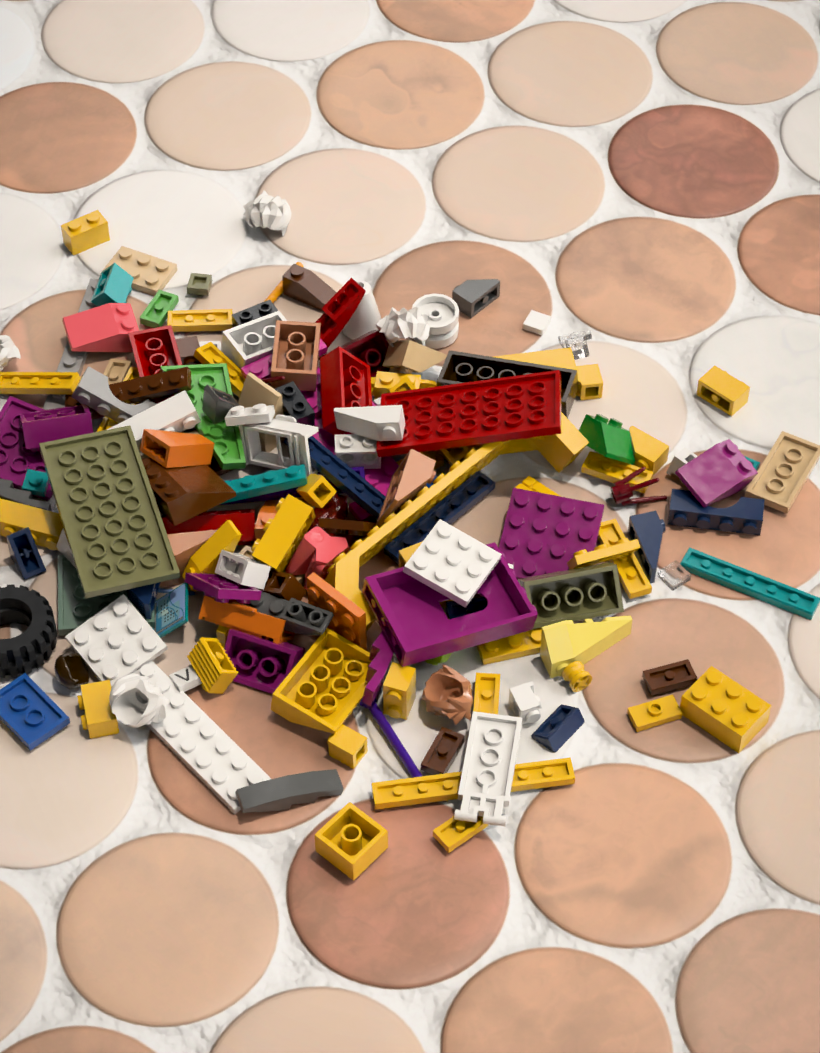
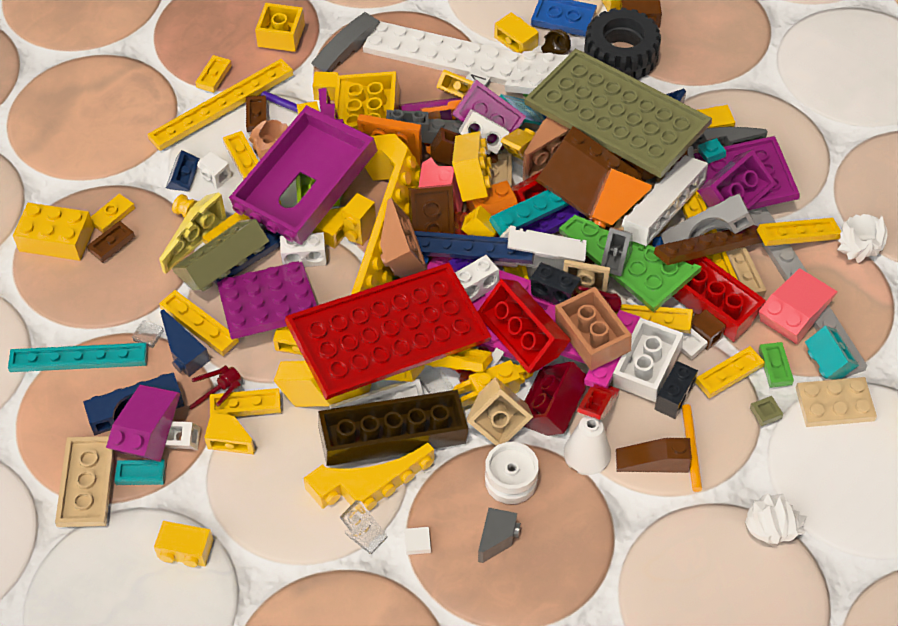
camera: 150 degrees right, 5 degrees up
white hair [109,674,170,728] -> none
white plate [225,404,275,426] -> none
white slope [334,405,405,441] -> none
white hair [376,307,430,347] -> none
white plate [403,519,502,608] -> none
white hinge [454,711,522,826] -> none
yellow plate [567,538,641,570] -> none
green slope [578,414,635,465] -> none

